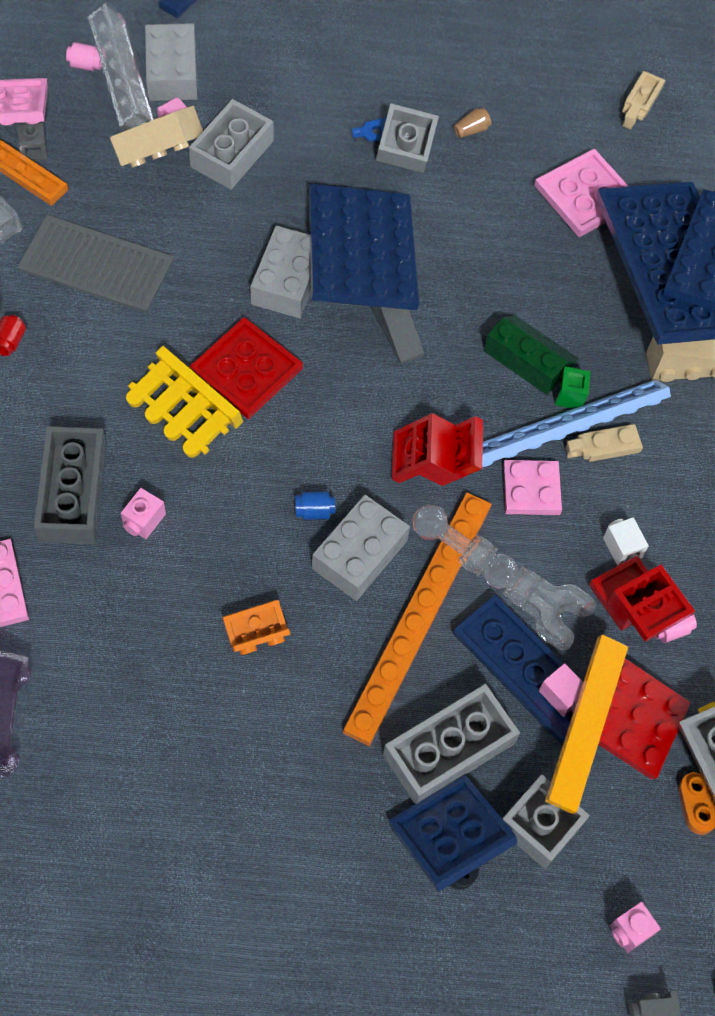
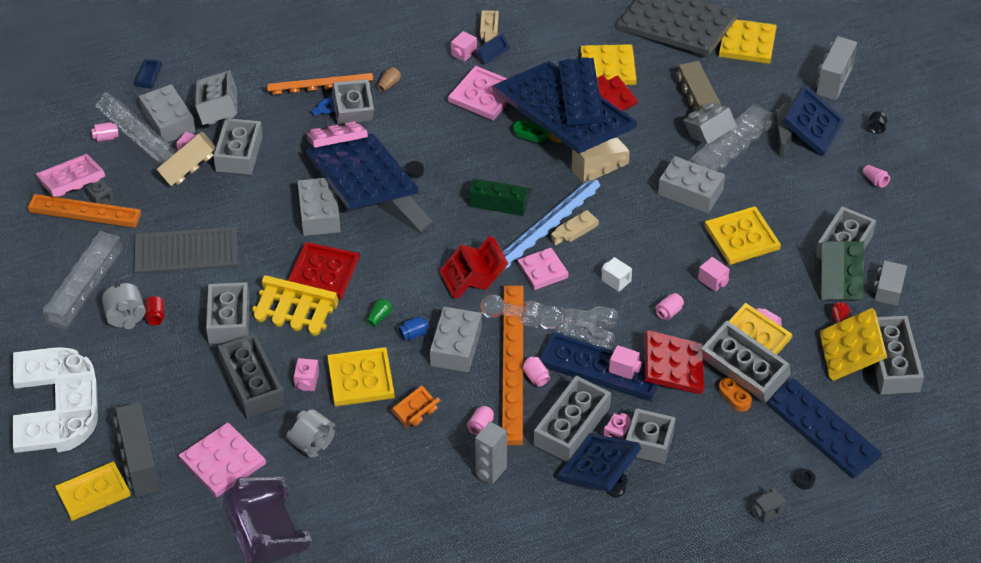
camera: 20 degrees left, 15 degrees down
light orange tile [545,635,628,814] -> none
green panel [555,366,591,409] -> none
red bracket [589,556,695,642] -> none
bright pink brick [609,902,661,953] -> none
none -> light grey brick [195,70,237,125]
none -> light grey brick [206,282,250,344]
none -> orange plate [267,73,373,95]
none -> light grey brick [286,410,335,458]
none -> bright pink plate [306,121,368,147]
none -> yellow plate [327,347,395,406]
none -> green cone [366,298,393,327]
none -> black tile [406,161,424,178]
none -> bright pink brick [451,31,477,62]
none -> bright pink brick [467,406,494,436]
none -> dark blue tile [475,33,510,65]
none -> light grey brick [475,422,507,485]
none -> green plate [514,120,548,143]
none -> bright pink brick [522,357,550,387]
none -> bright pink brick [604,413,632,440]

